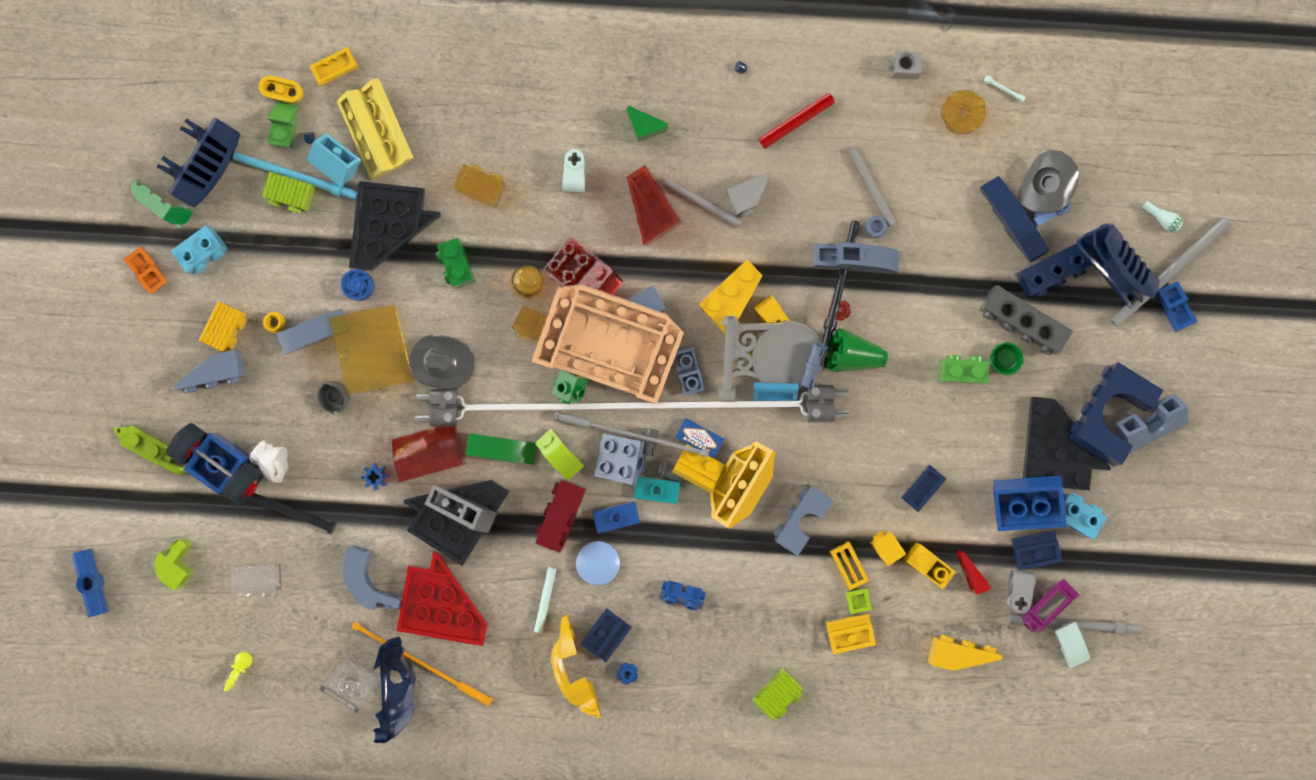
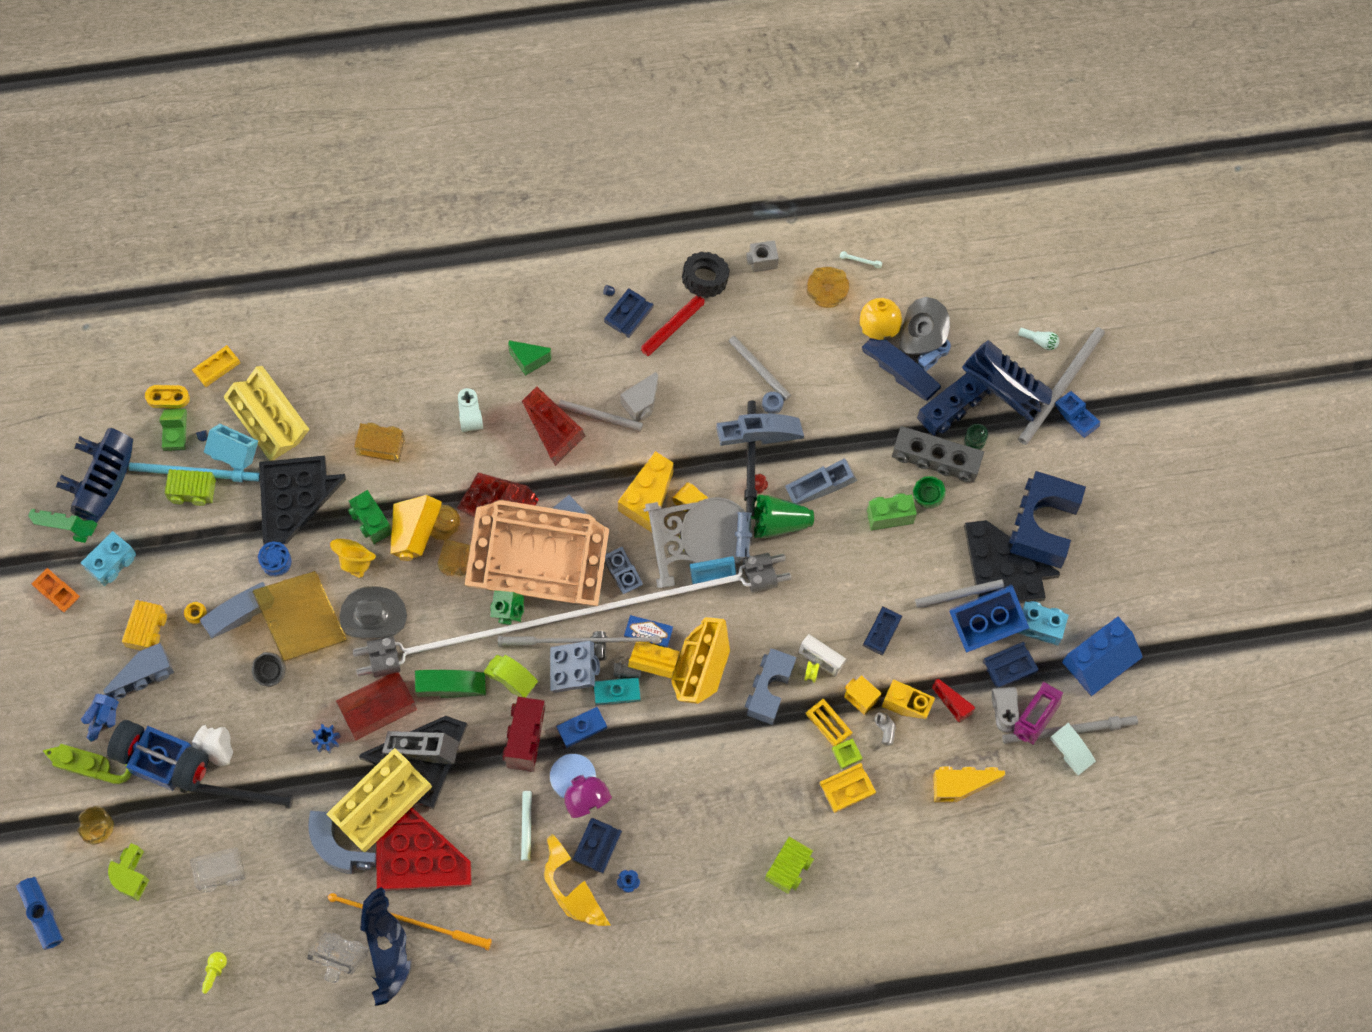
camera: 20 degrees left, 20 degrees down
blue hinge [659,580,706,610] -> none
sand blue arch [1115,393,1189,453] -> none
none -> clear yellow hair [77,806,114,845]
none -> blue rock [81,694,119,742]
none -> light yellow slope [327,748,432,852]
none -> yellow piece [330,538,376,578]
none -> yellow slope [390,495,441,561]
none -> magenta cylinder [564,775,612,818]
none -> dark blue plate [604,288,654,338]
none -> black tyre [682,251,730,298]
none -> sand blue slope [785,458,857,505]
none -> white brick [799,634,847,677]
none -> neon yellow bush [804,661,819,683]
none -> yellow cylinder [859,298,902,340]
none -> light grey arm [874,712,896,746]
none -> light grey bar [915,579,1004,608]
none -> clear green wheel [964,424,988,450]
none -> blue slope [1062,616,1143,697]

